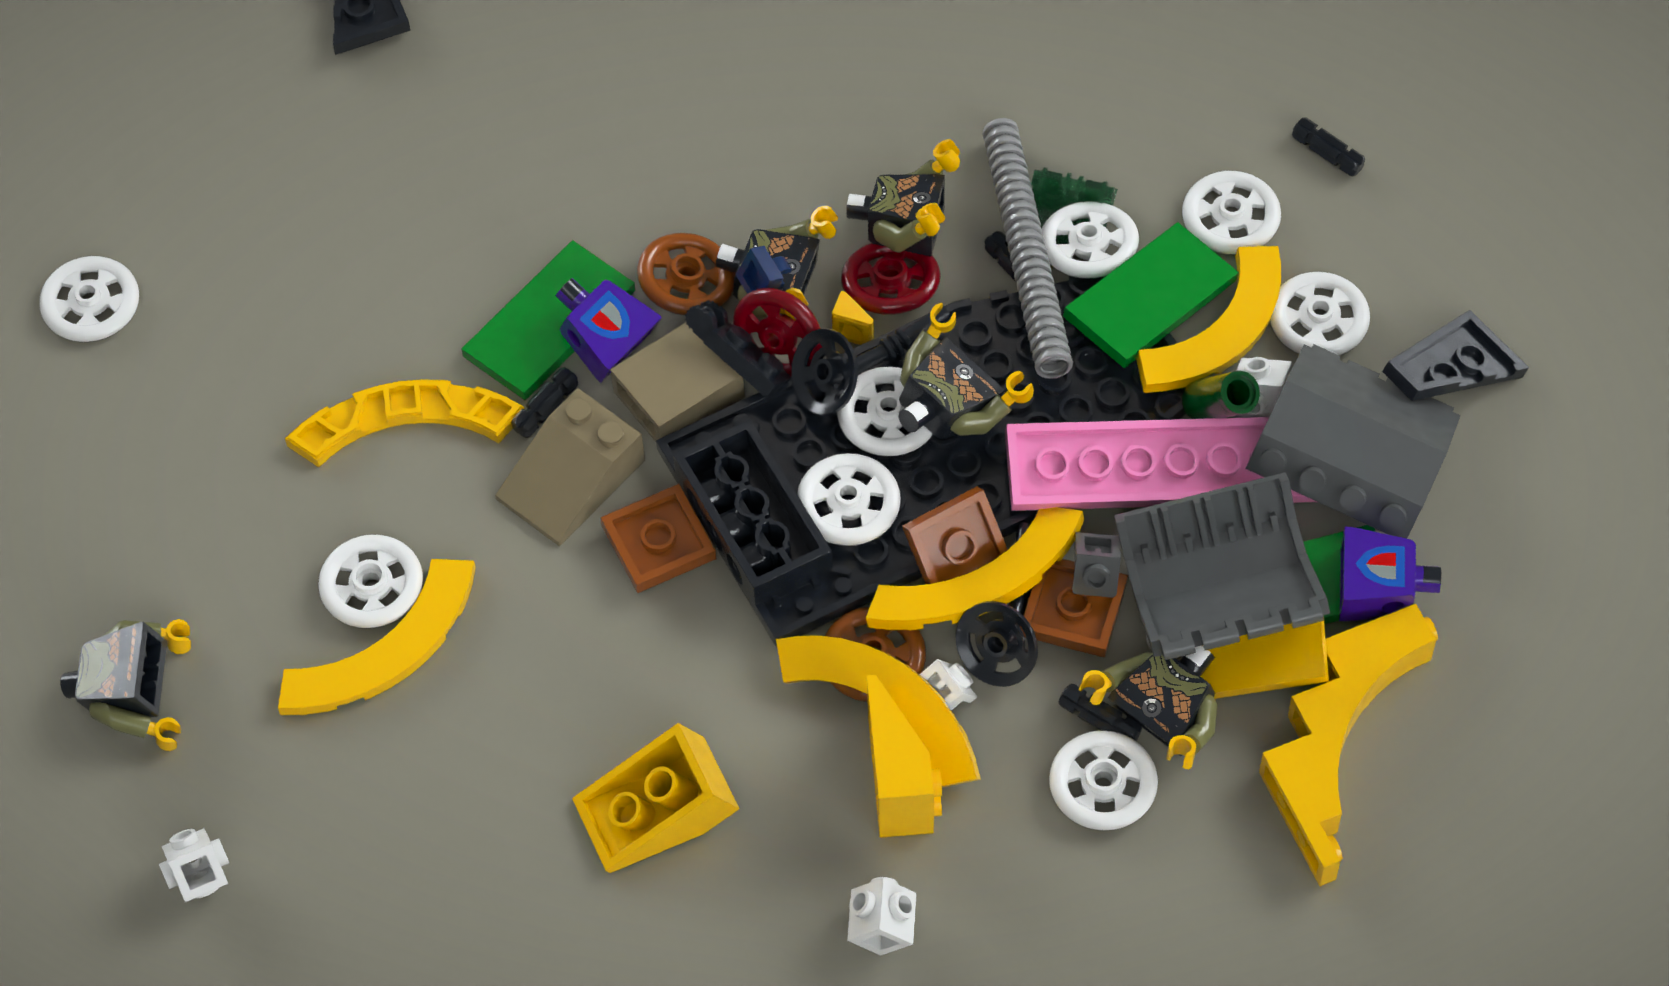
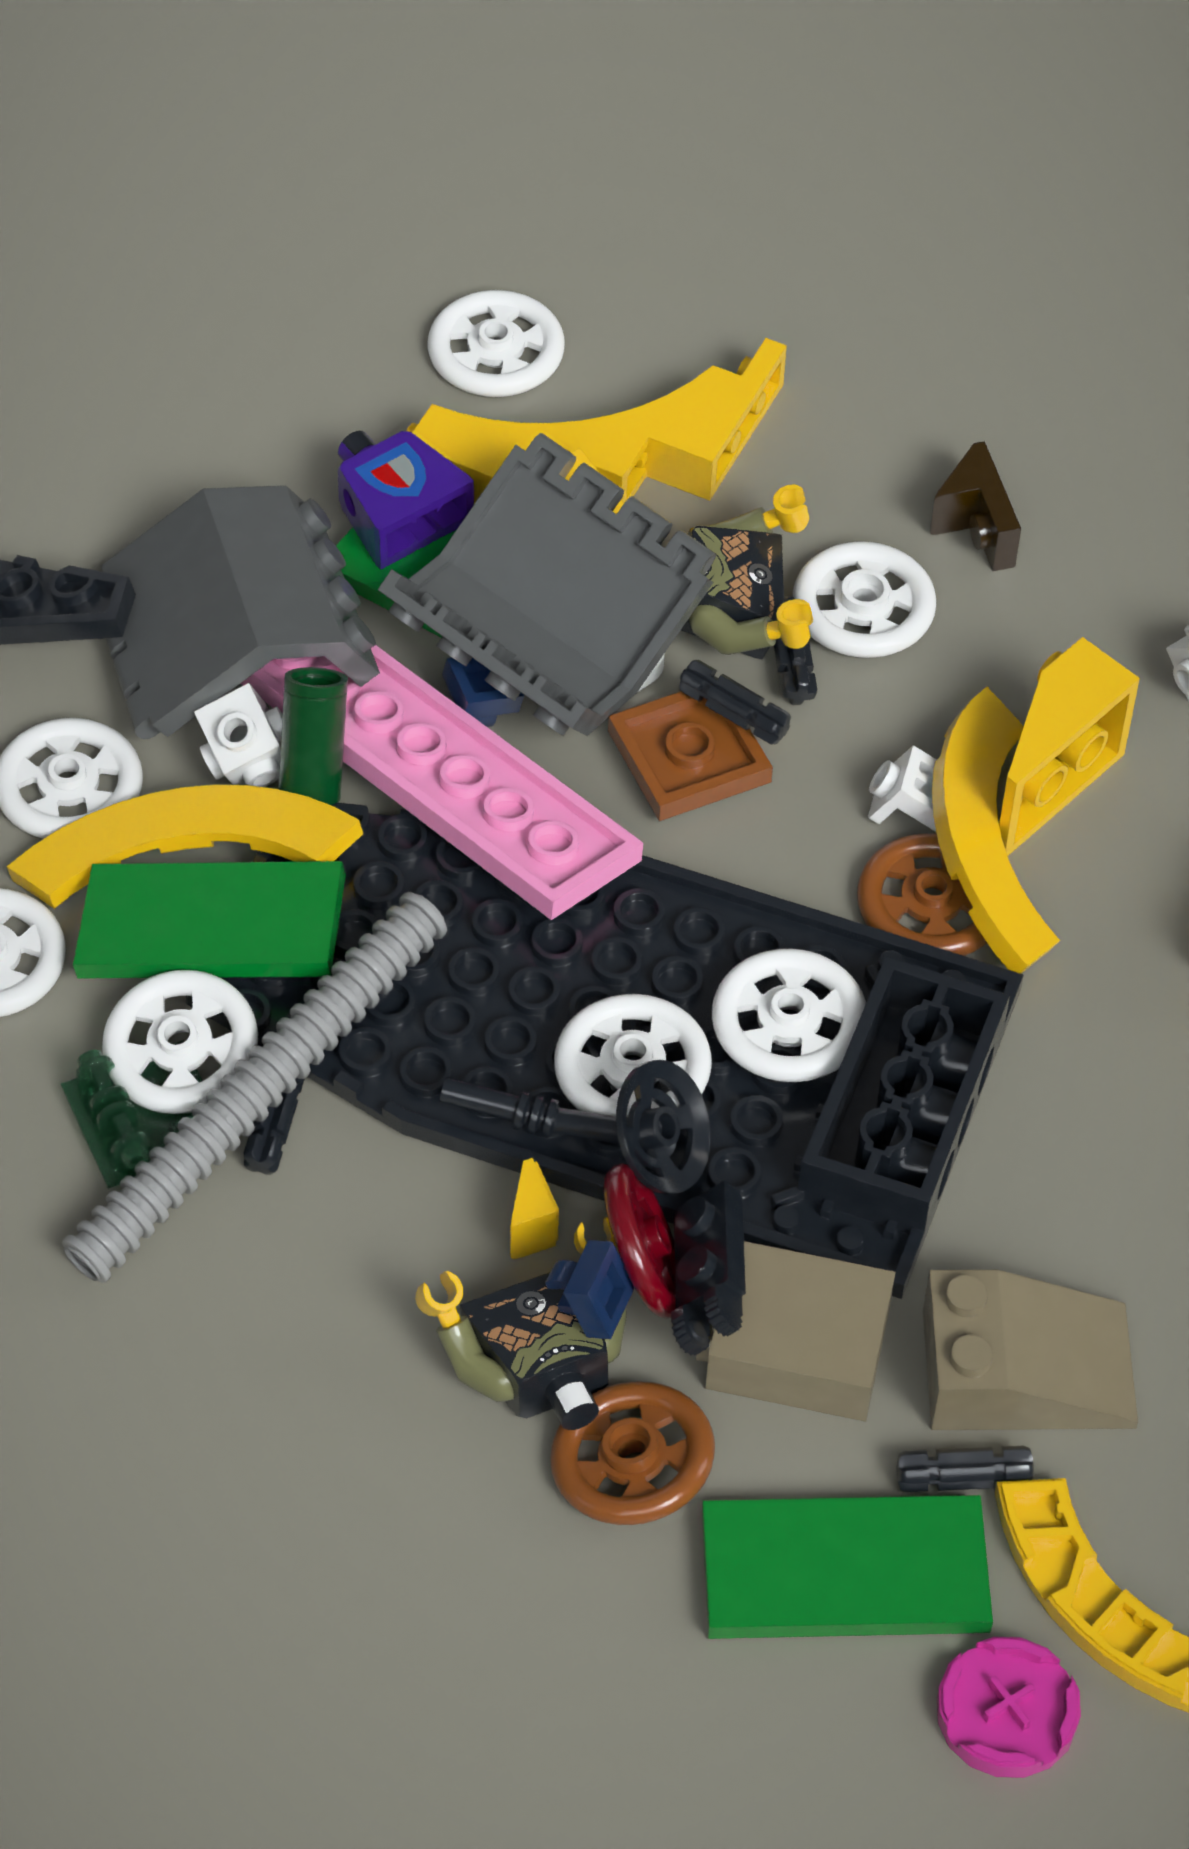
camera: 135 degrees left, 5 degrees down
dark purple torso [555,278,662,383] -> none
dark orange plate [600,484,717,593] -> none
dark red plate [841,243,941,315] -> none
torso [846,139,960,256] -> none
yellow tile [866,507,1084,630] -> none
torso [898,303,1034,440] -> none
plate [902,486,1008,584] -> none
black dish [955,522,1038,687] -> none
dark grey bracket [1072,532,1121,597] -> none
none -> white plate [427,290,565,397]
none -> black axle [679,660,791,745]
none -> dark brown slope [930,441,1021,571]
none -> dark pink tile [937,1637,1081,1778]

